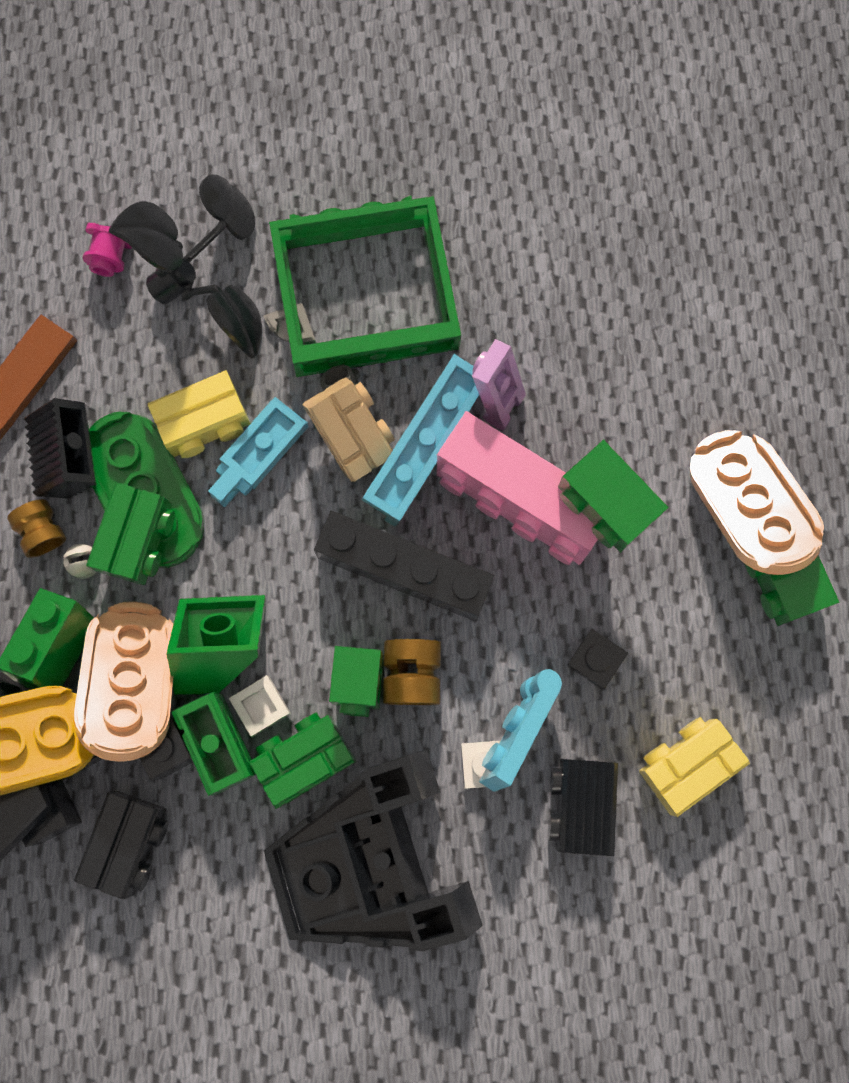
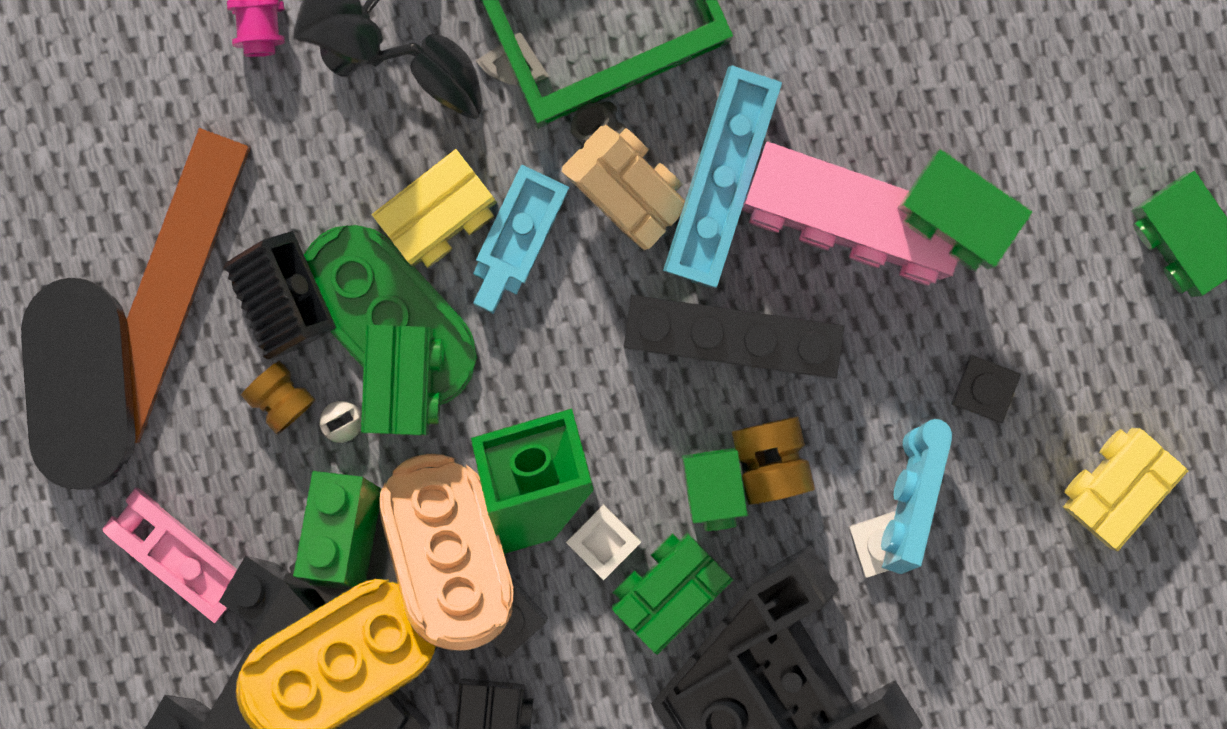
camera: 20 degrees left, 10 degrees up
green brick [172,692,256,796] -> none
lavender plate [472,339,526,430] -> none
black brick [548,759,618,856] -> none
tile [690,431,824,575] -> none

